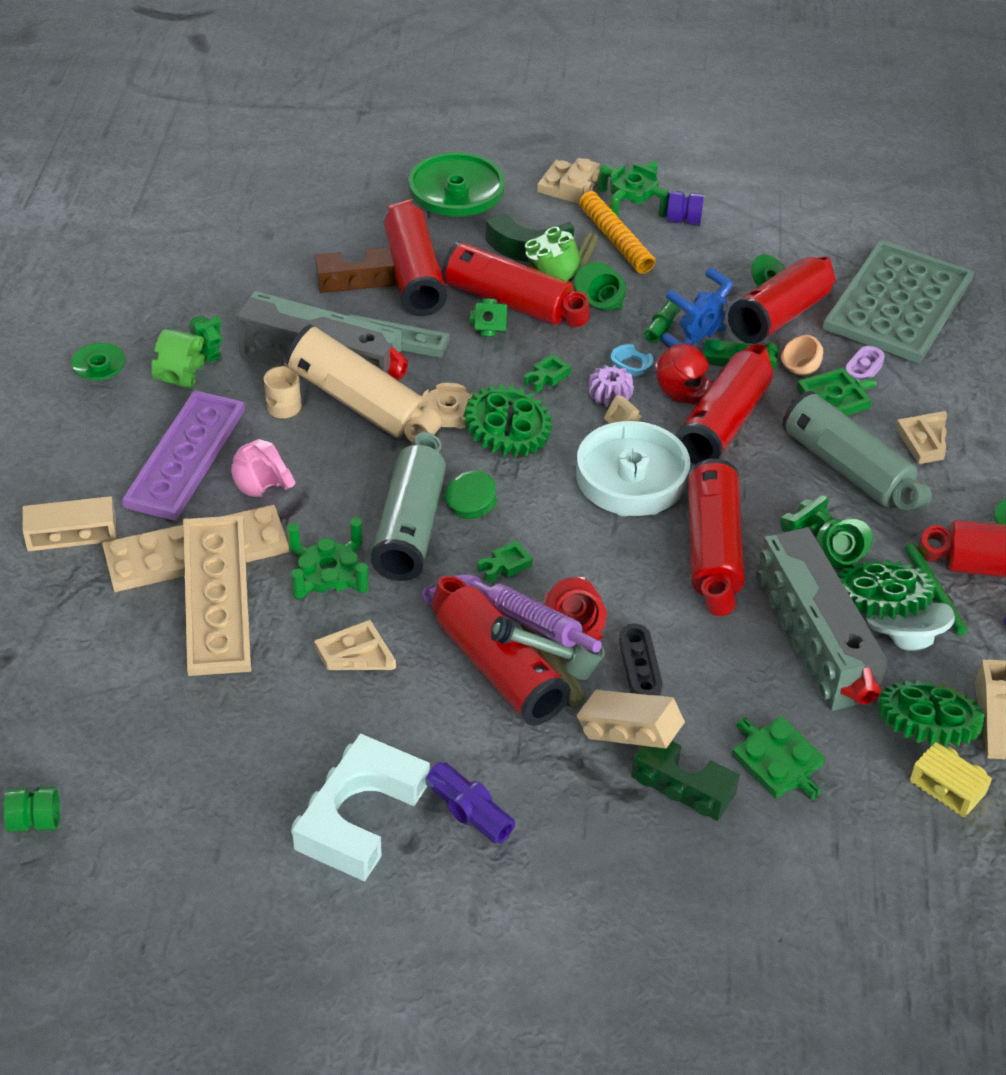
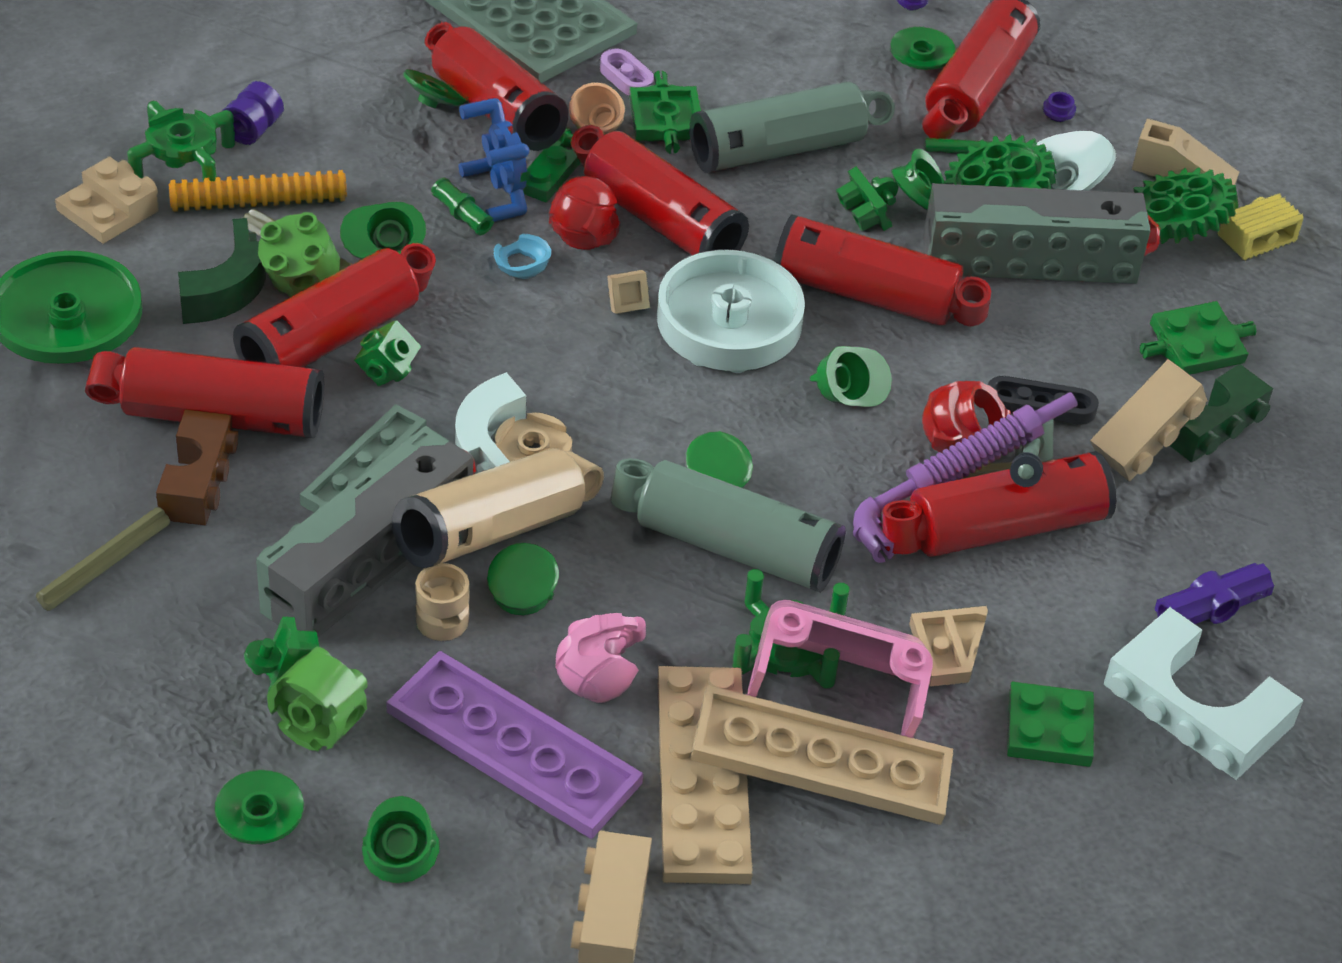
camera: 75 degrees left, 0 degrees up
green gear [463,384,553,458] -> none
green plate [477,541,533,582] -> none
green plate [524,354,571,393] -> none
lavender gear [588,364,634,408] -> none
tan wing [895,411,947,464] -> none
none -> olive axle [36,507,170,611]
none -> green piece [362,796,440,883]
none -> light aqua arch [455,372,526,474]
none -> green piece [487,542,559,616]
none -> bright pink windscreen [747,600,933,738]
none -> green piece [810,346,892,407]
none -> green plate [1007,681,1094,767]

